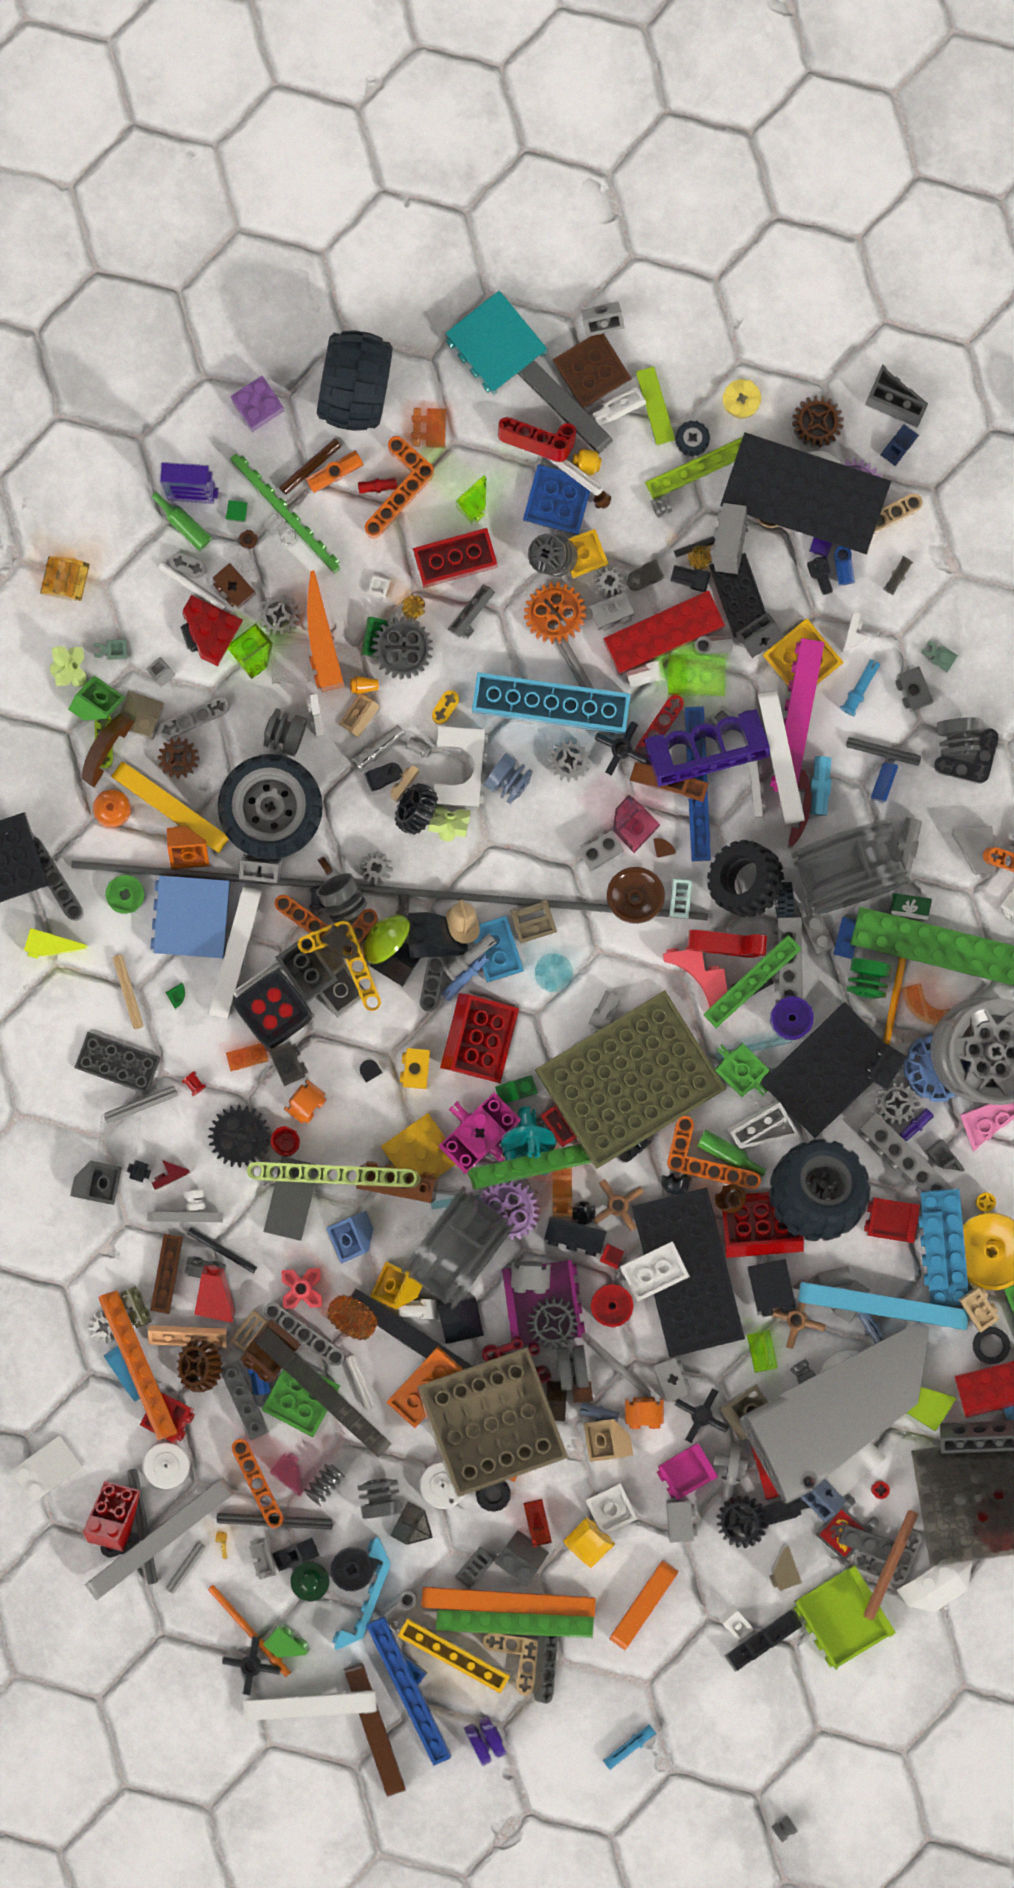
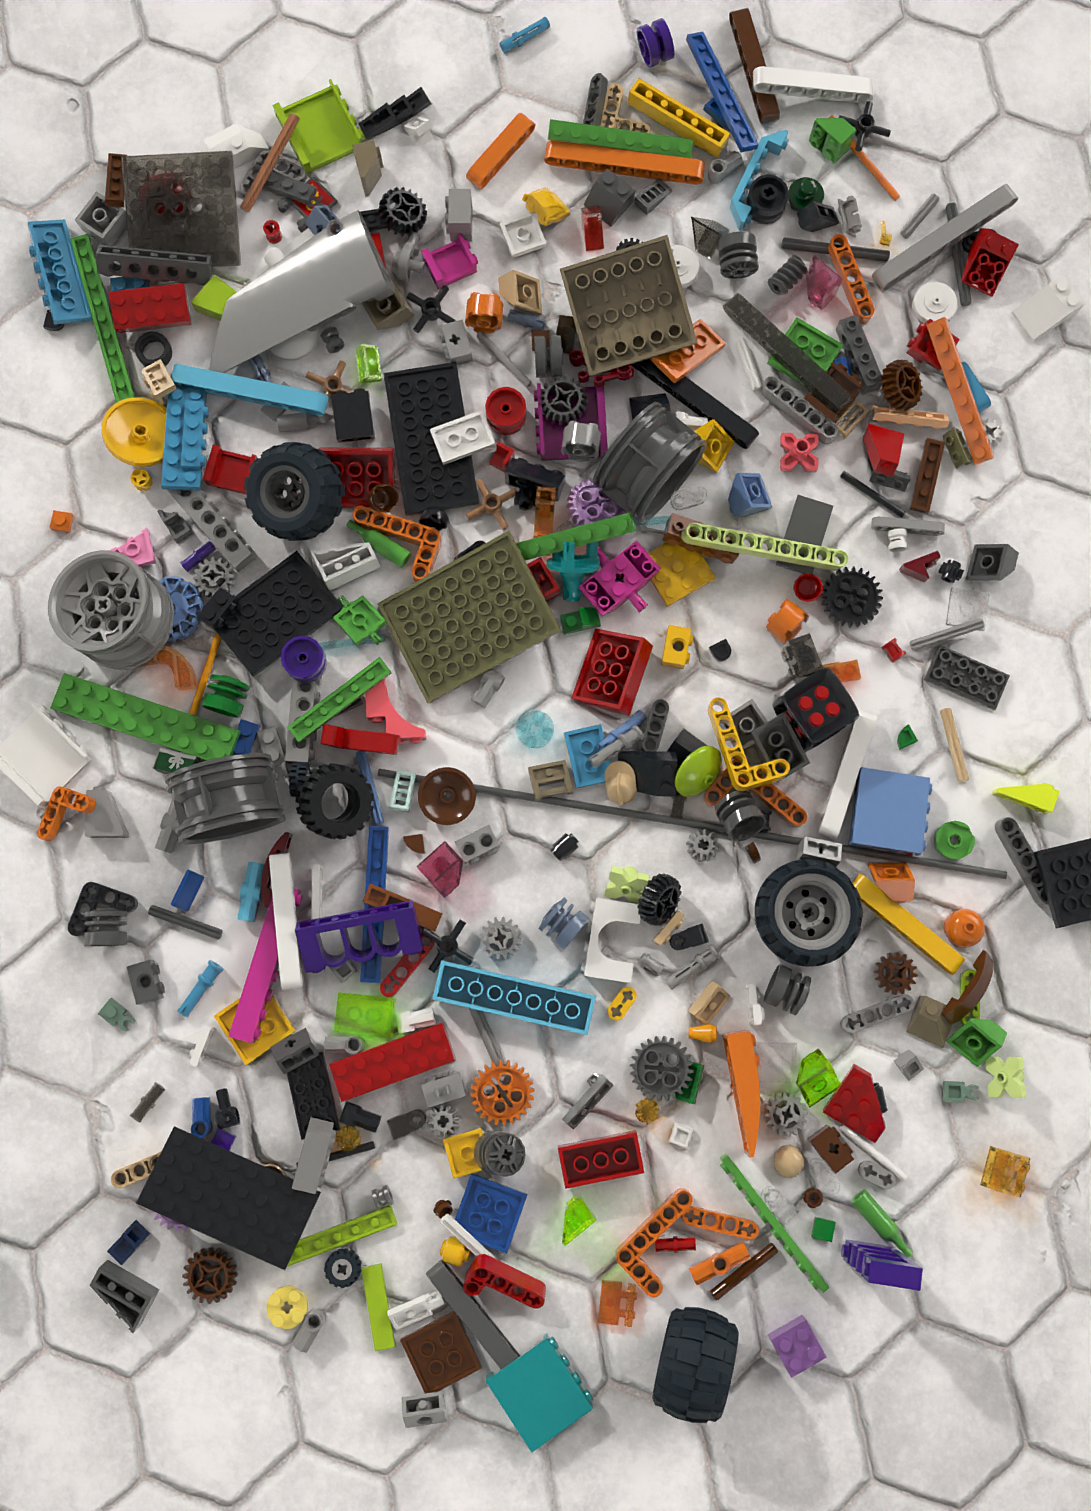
camera: 175 degrees left, 5 degrees down
white axle [233,960,282,998] -> none
clear smoke piece [321,924,358,959] -> none
clear orange gear [326,1295,378,1341] -> none
none -> light grey piece [292,1308,326,1353]
none -> medium blue axle [356,751,384,825]
none -> black brick [550,833,579,861]
none -> orange beam [681,1206,759,1240]
none -> tan hair [773,1145,804,1178]

